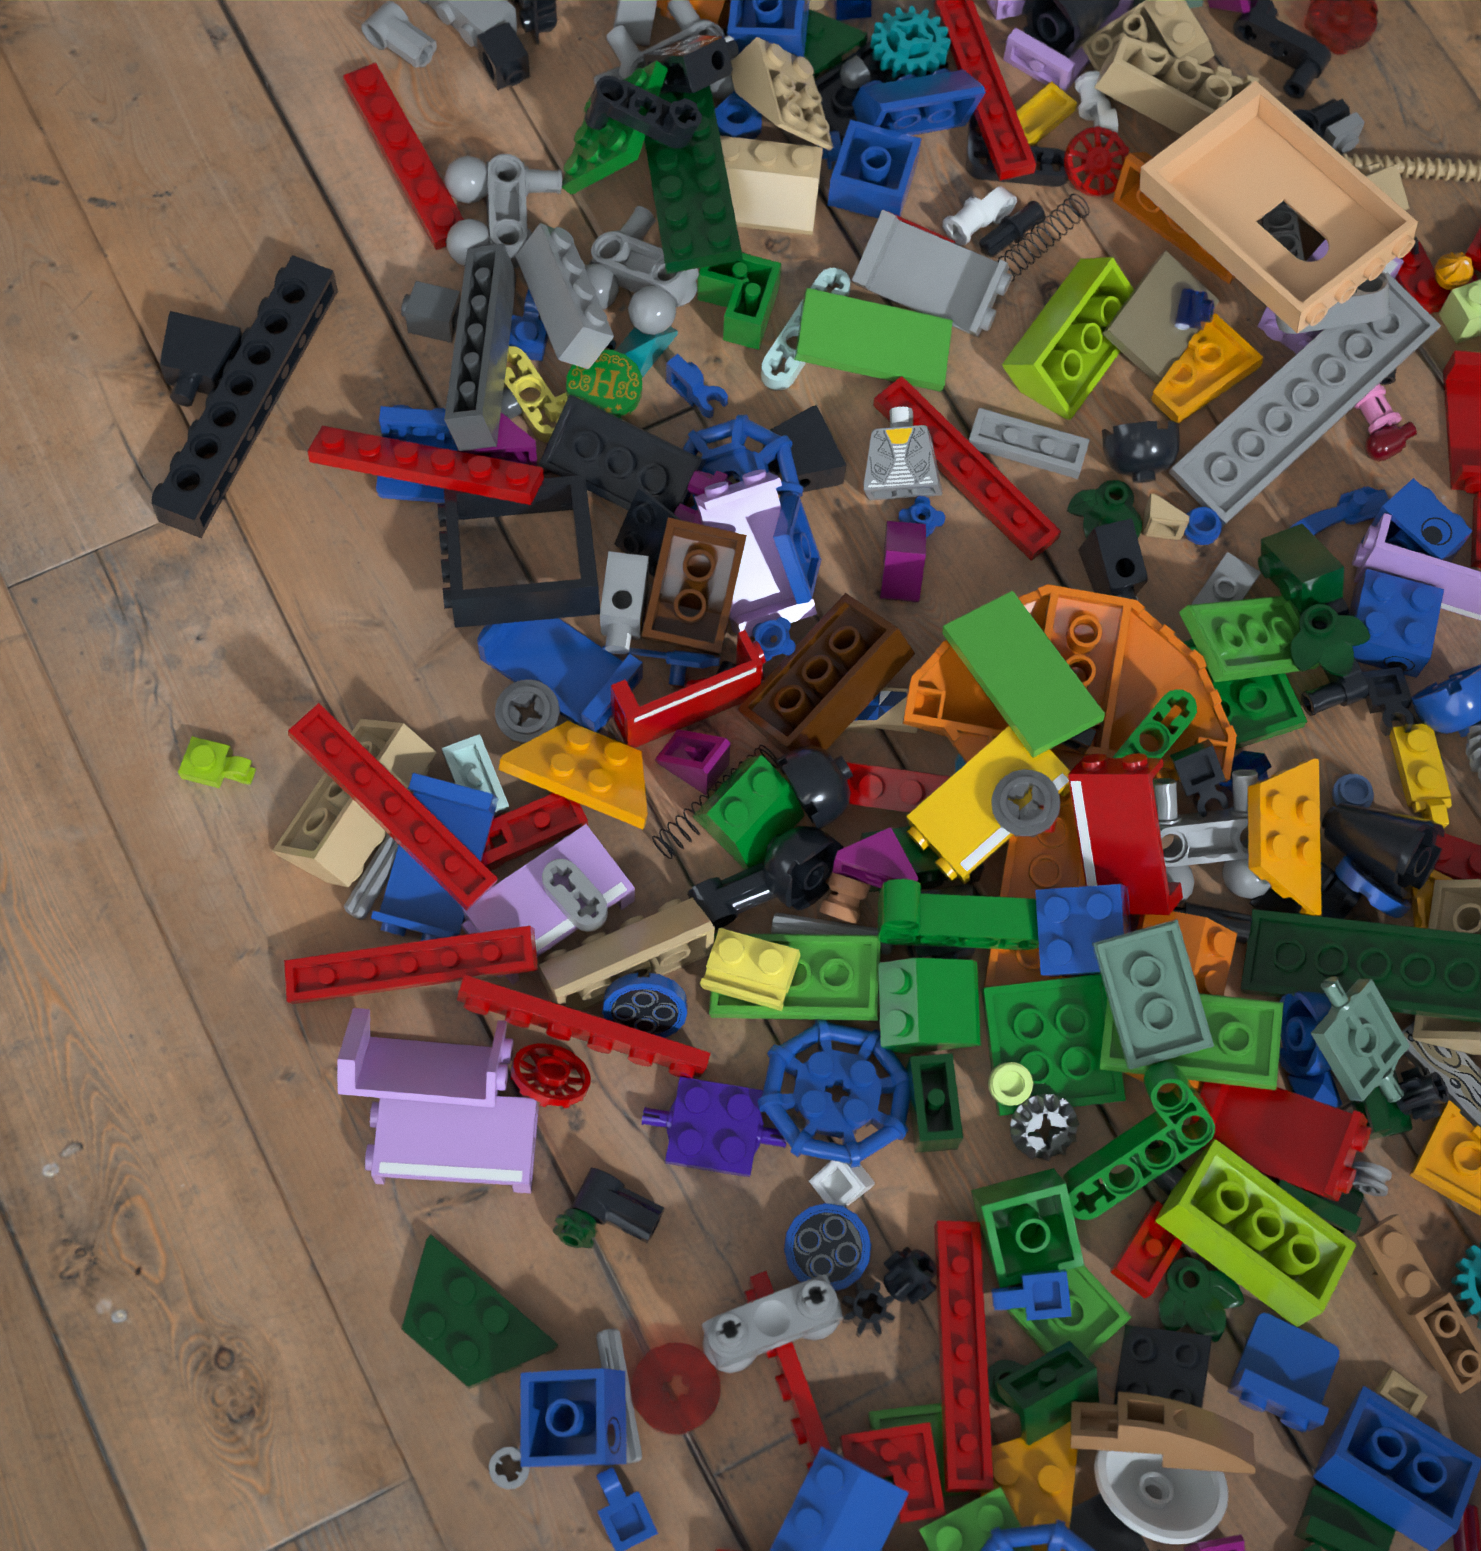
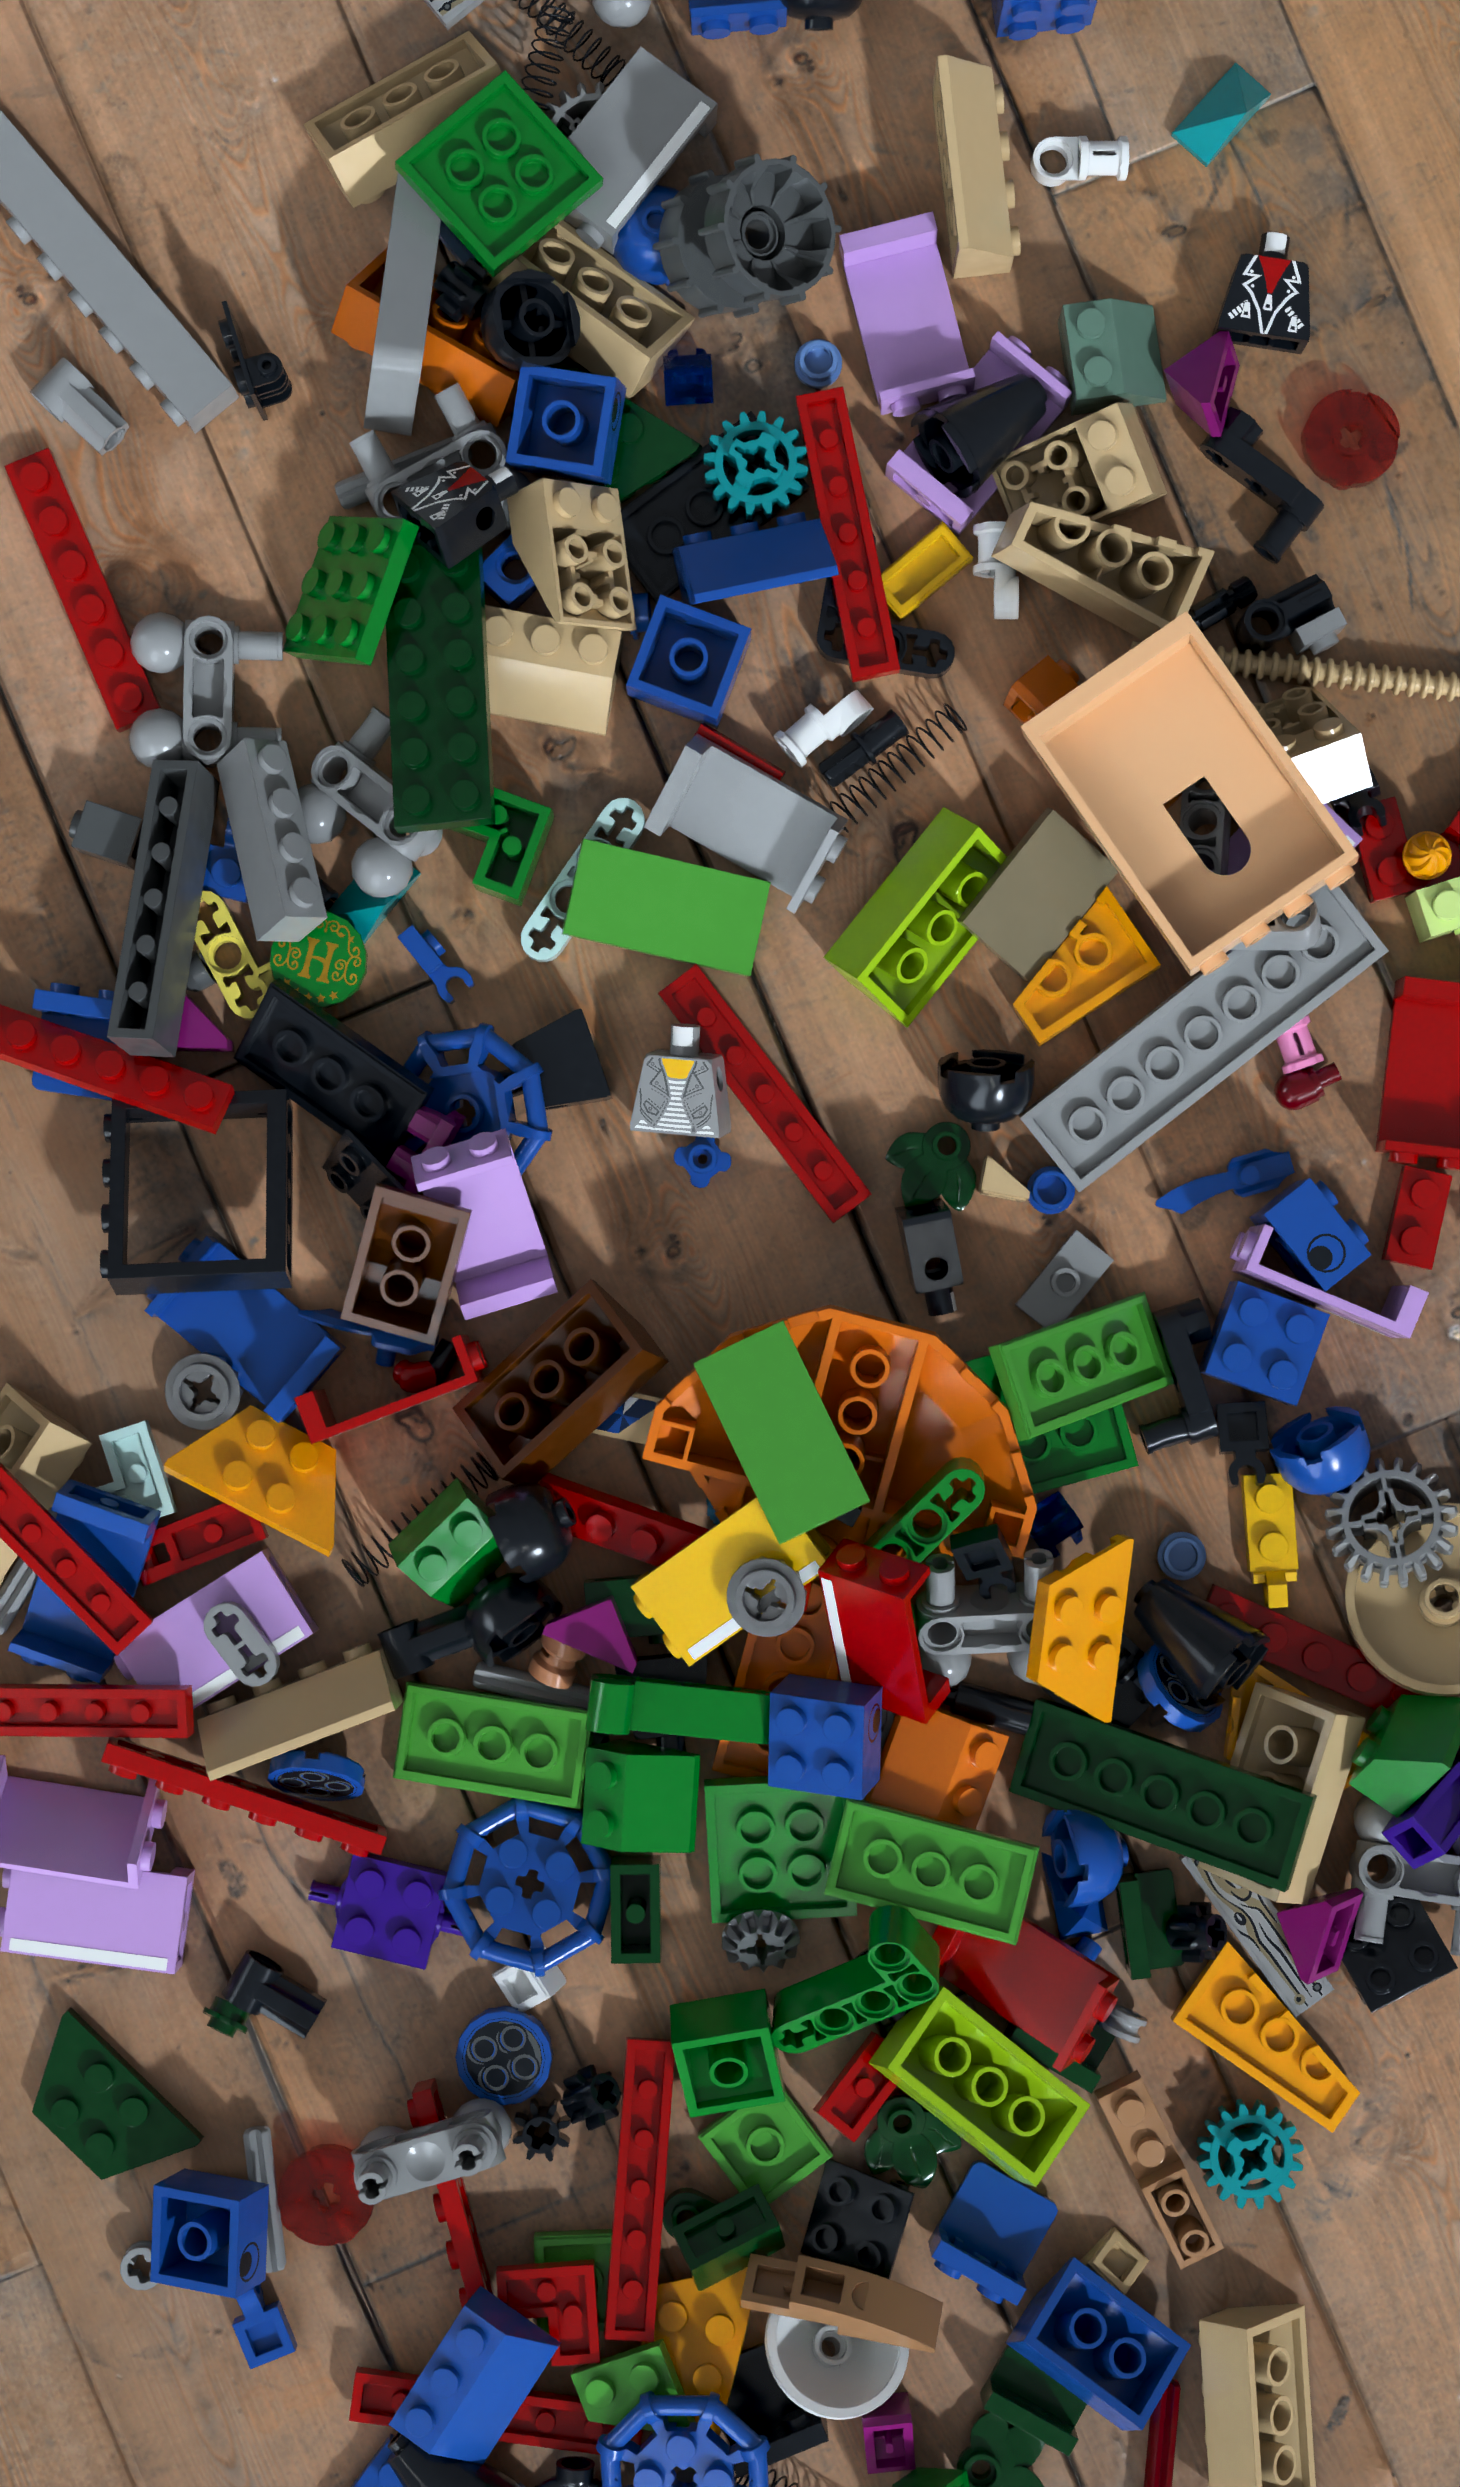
camera: 10 degrees right, 20 degrees up
black brick [476,22,530,90] -> none
red wheel [511,1043,591,1109] -> none
black beam [584,76,702,149] -> none
light grey torso [600,551,649,654] -> none
magenta slope [655,729,731,795] -> none
light yellow plate [700,928,801,1011] -> none
blue plate [752,617,796,661] -> none
blue tile [773,494,822,605] -> none
dark grey hinge [840,55,871,89] -> none
magenta slope [880,521,926,602] -> none
light grey plate [969,408,1090,479] -> none
yellowish green tile [988,1062,1033,1105] -> none
blue plate [991,1269,1071,1321] -> none
red wheel [1064,126,1130,197] -> none
sand green tile [1092,919,1214,1070] -> none
clear blue plate [1175,289,1214,330] -> none
dark green brick [1258,523,1344,613] -> none
dark green plate [1291,604,1371,676] -> none
sand green plate [1311,976,1410,1102] -> none

